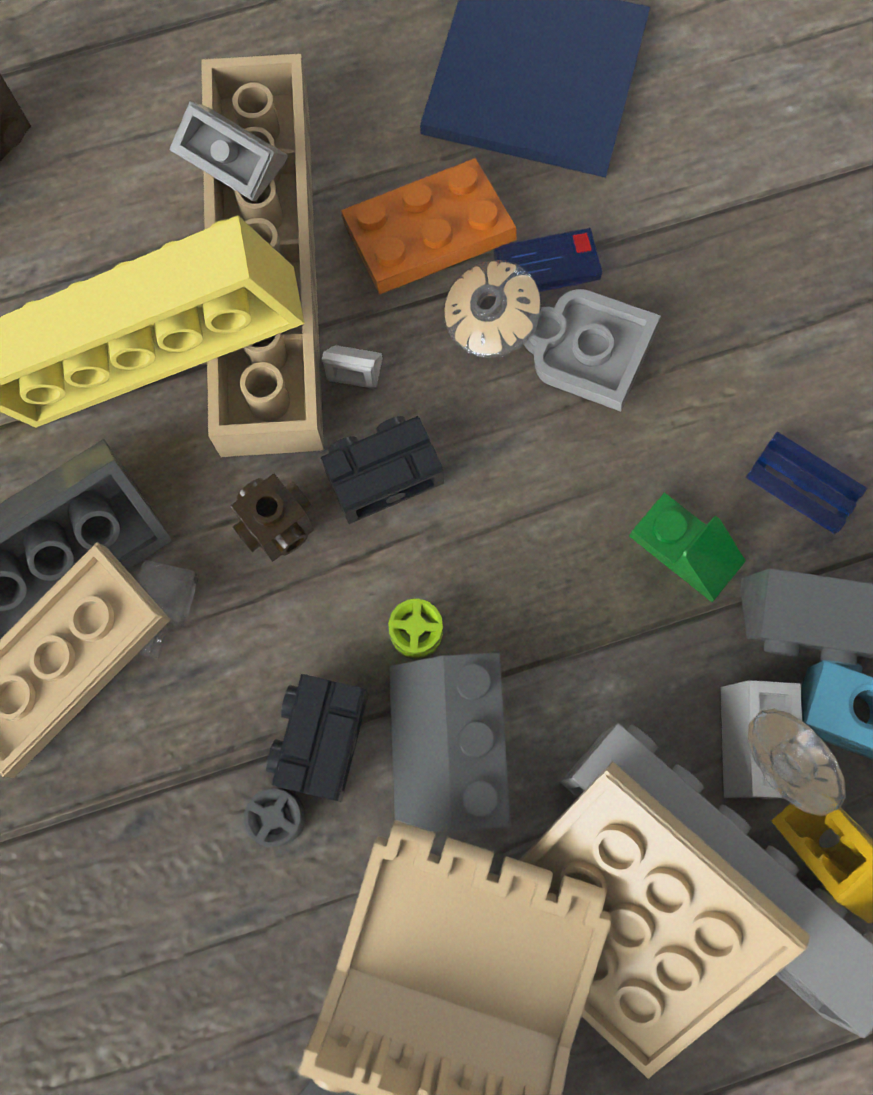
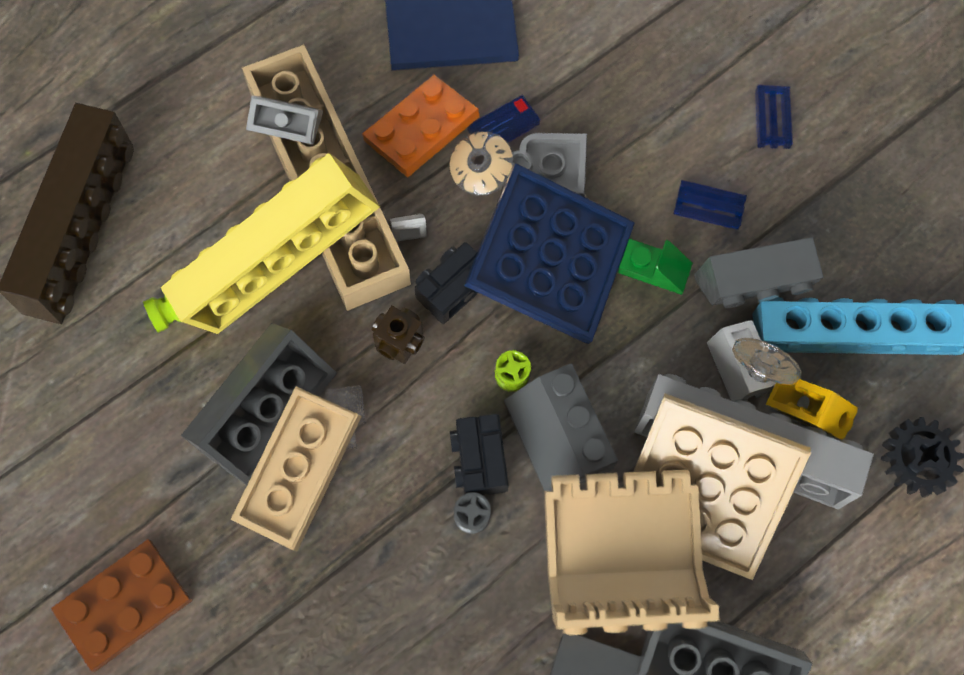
camera: 25 degrees left, 5 degrees down
none -> dark blue tile [464,163,635,344]

